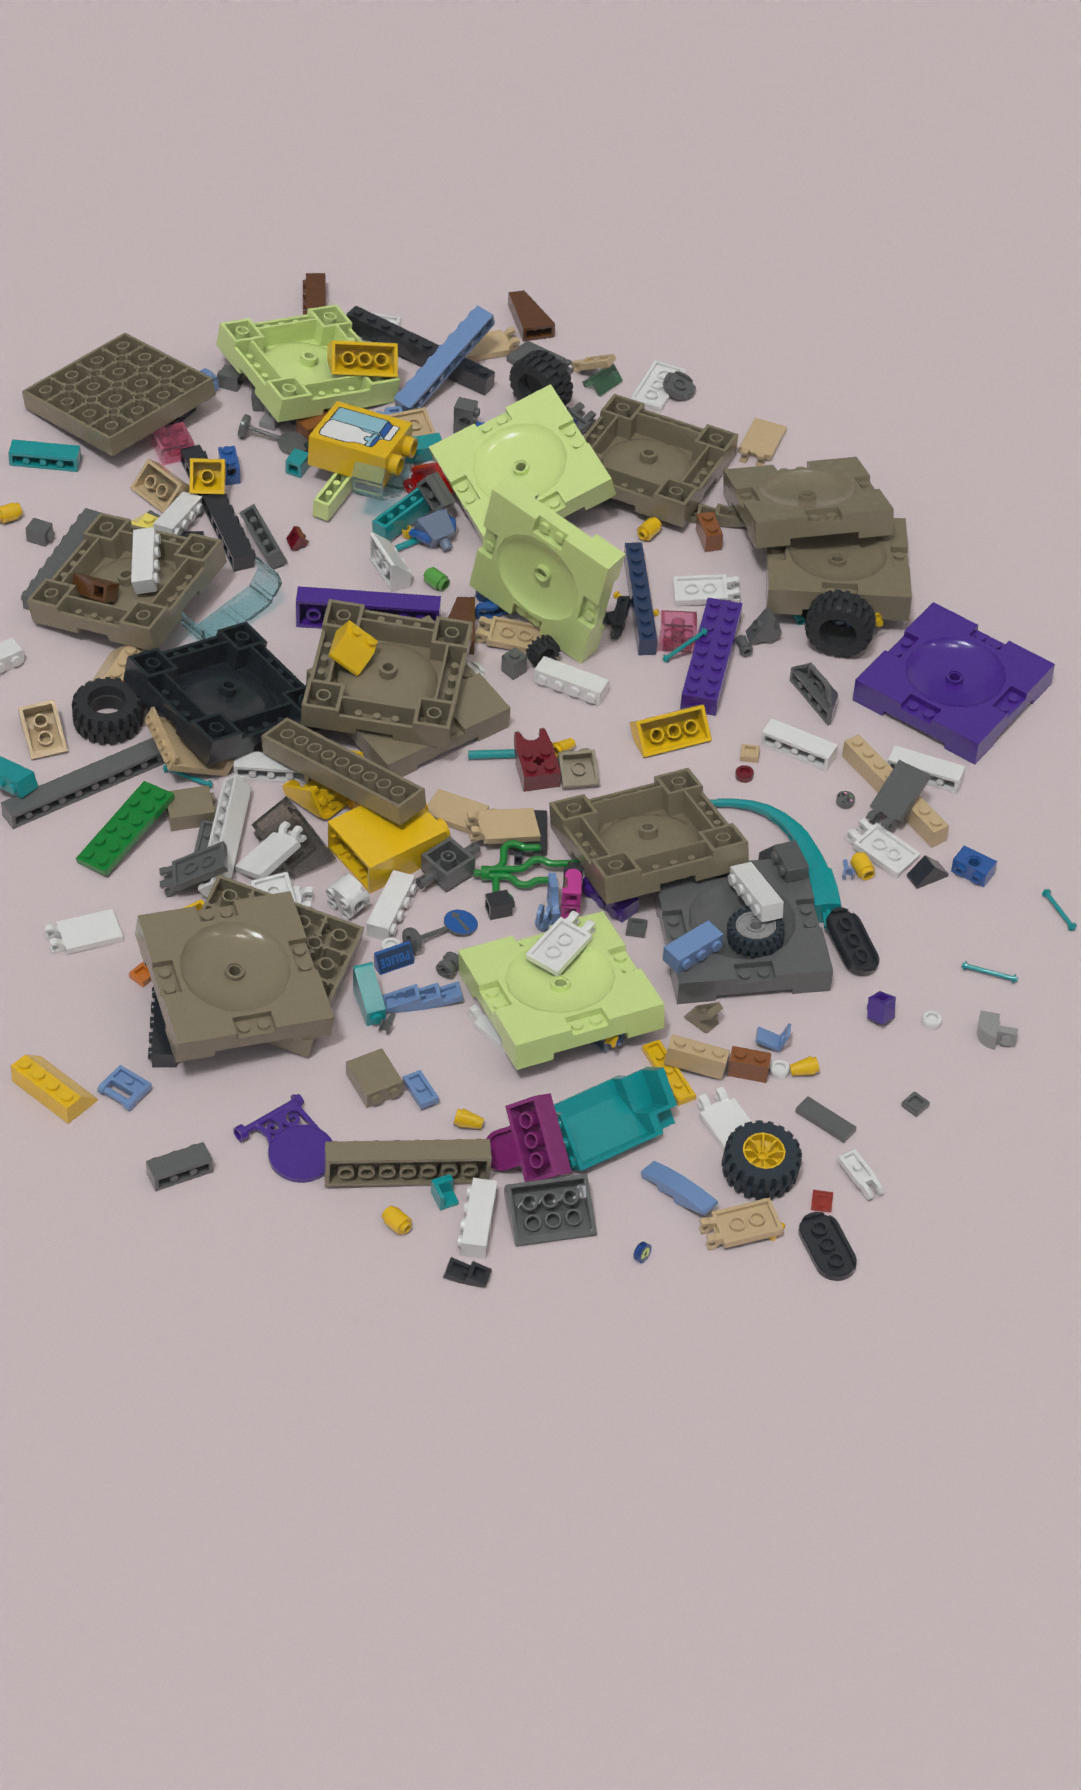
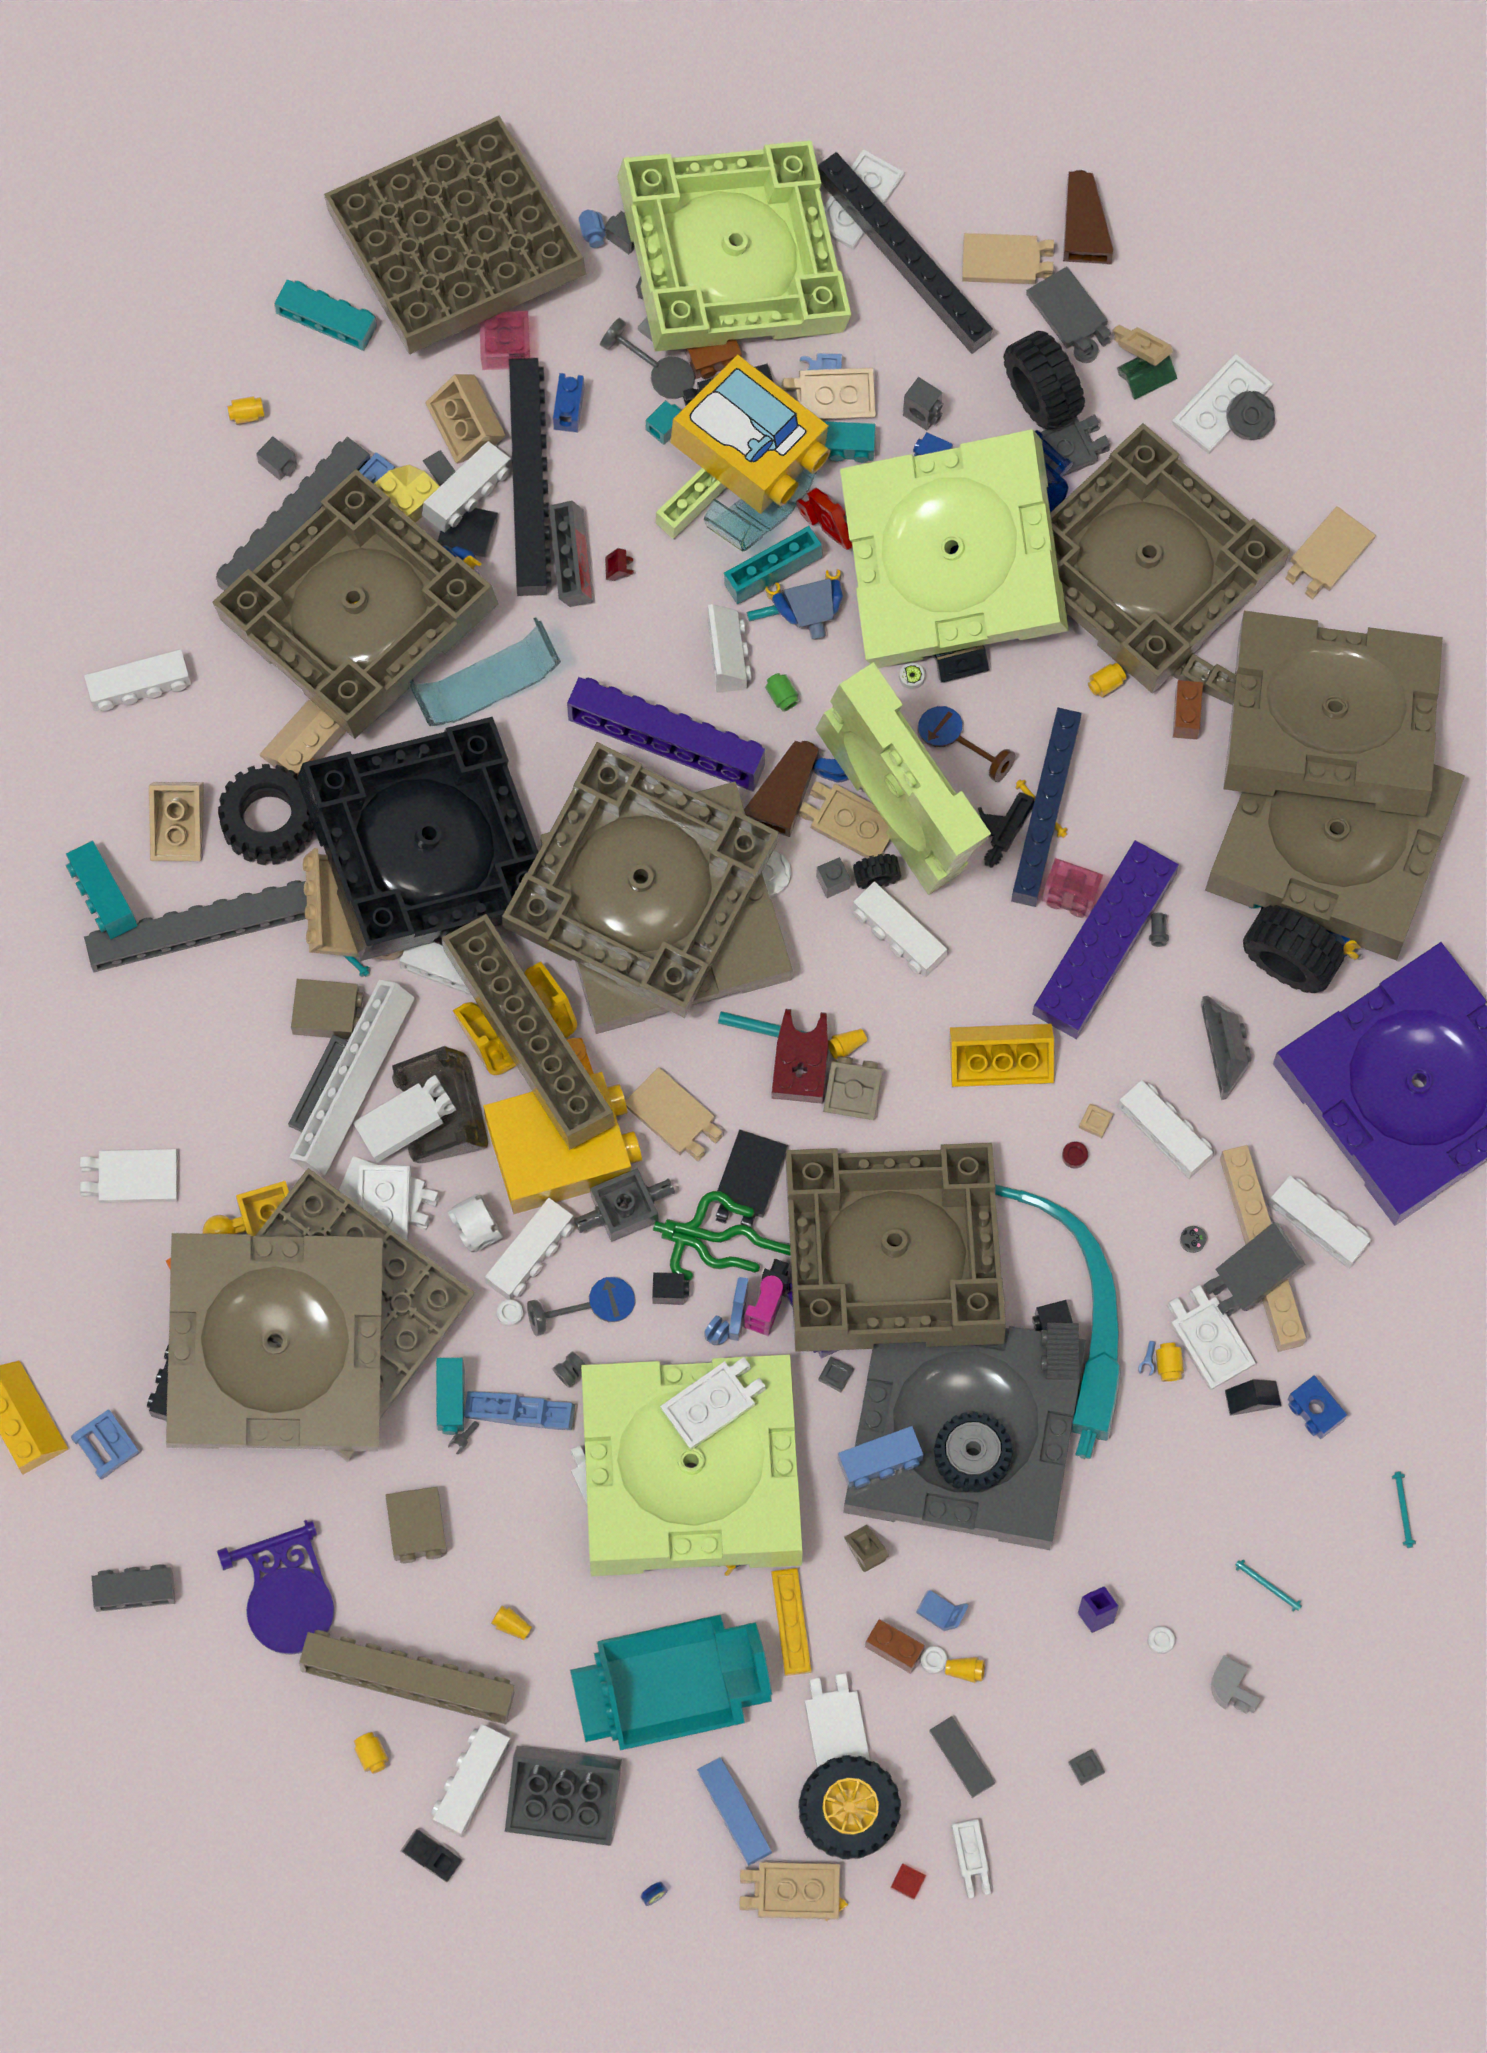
camera: 20 degrees right, 25 degrees up
reddish brown slope [72,572,120,602] -> none
green plate [75,781,175,876] -> none
white brick [131,527,161,595] -> none
dark grey tile [159,841,228,896] -> none
yellow slope [189,458,226,494] -> none
reddish brown brick [303,273,326,315] -> none
yellow slope [327,340,398,378] -> none
yellow slope [328,620,378,676] -> none
slope [374,941,414,975] -> none
medium blue brick [394,305,495,411] -> none
medium blue plate [402,1070,439,1110] -> none
dark grey brick [416,472,456,512] -> none
teal panel [431,1174,459,1211] -> none
tan tile [465,808,541,844] -> none
magenta brick [486,1093,572,1182] -> none
teal axle [662,628,708,662] -> none
tan slope [664,1034,730,1080] -> none
white tile [673,574,740,606] -> none
white brick [728,862,784,923] -> none
dark grey brick [745,607,782,646] -> none
black tile [798,1212,857,1281] -> none
black tile [826,907,879,975] -> none

